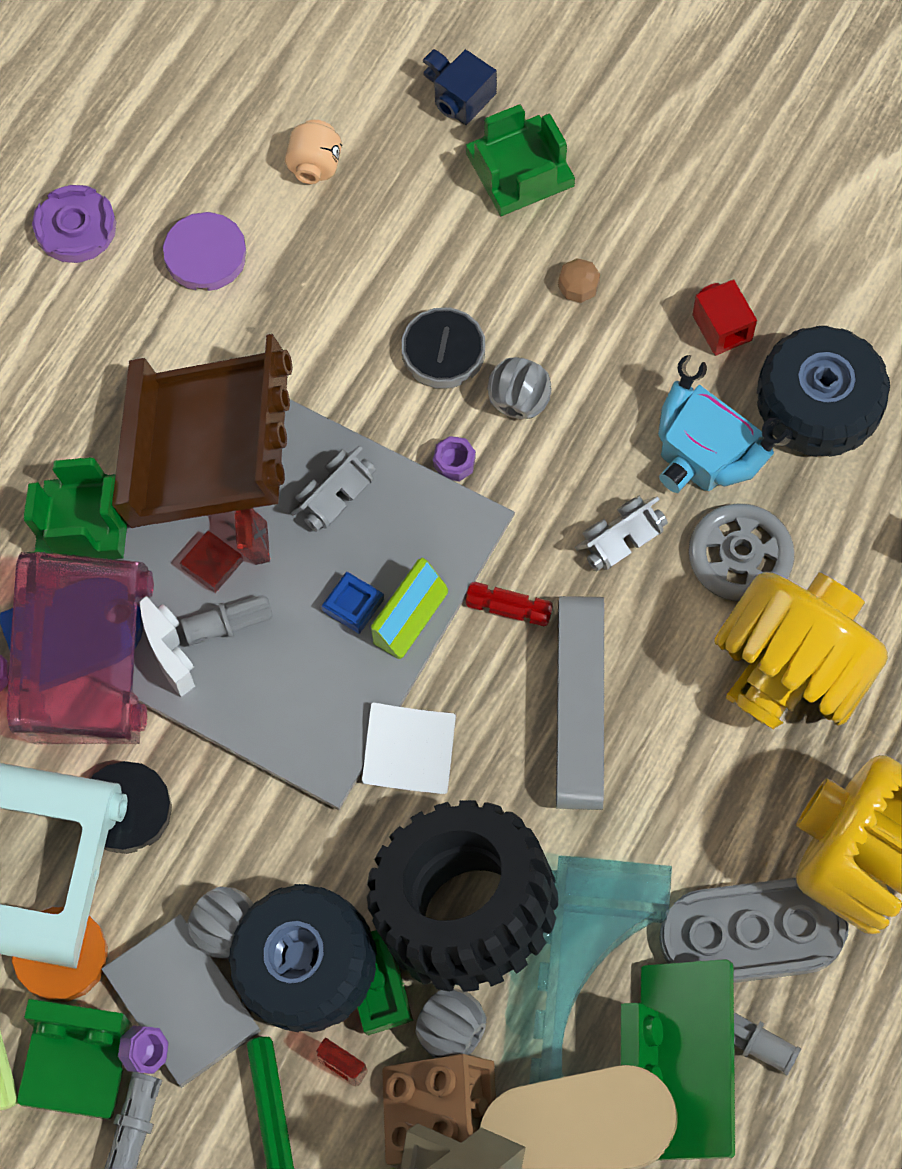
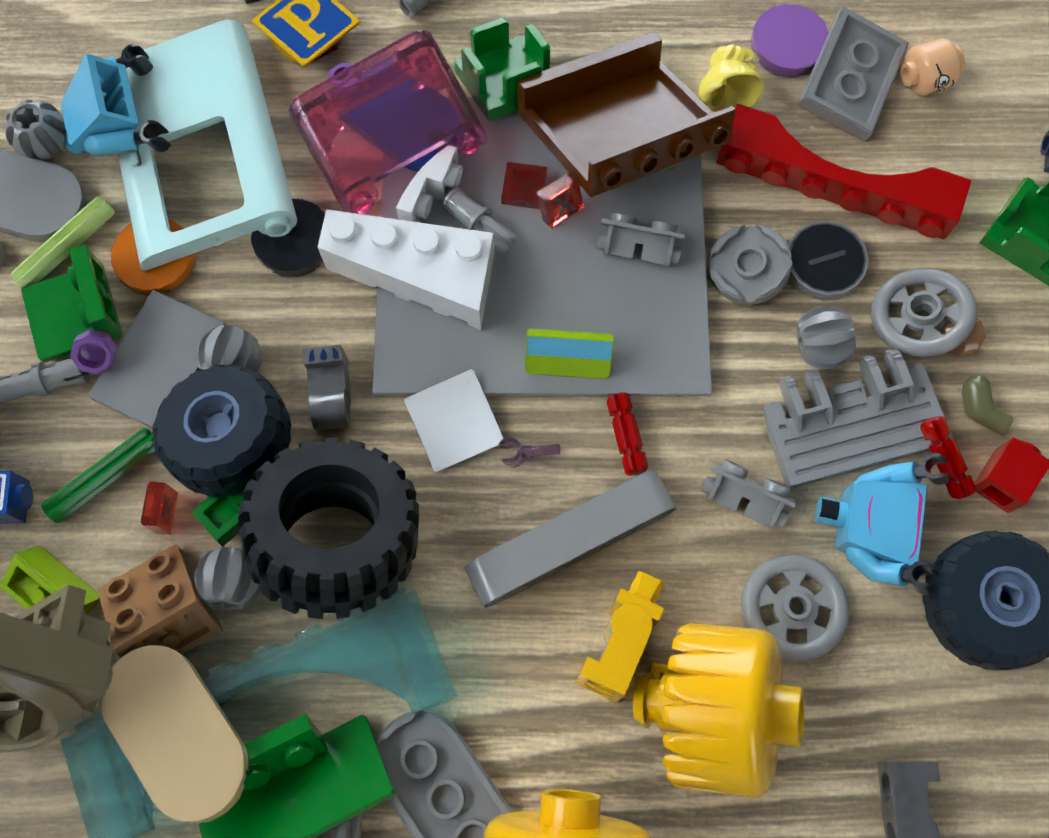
camera: 60 degrees right, 5 degrees up
blue tile [322,571,384,634] -> none
medium lavender tile [433,436,476,482] -> none
none -> flat silver leg [302,344,351,431]
none -> white wedge [318,209,495,330]
none -> clear purple hand [499,438,560,468]
none -> yellow hips [575,571,665,703]
none -> light yellow hair [697,45,764,112]
none -> light grey tile [709,224,792,305]
none -> red arch [716,103,972,240]
none -> light grey hinge [761,349,953,489]
none -> light grey tile [798,6,909,141]
none -> light grey plate [871,268,977,357]
none -> red axle [920,416,976,499]
none -> olive arm [962,375,1014,436]

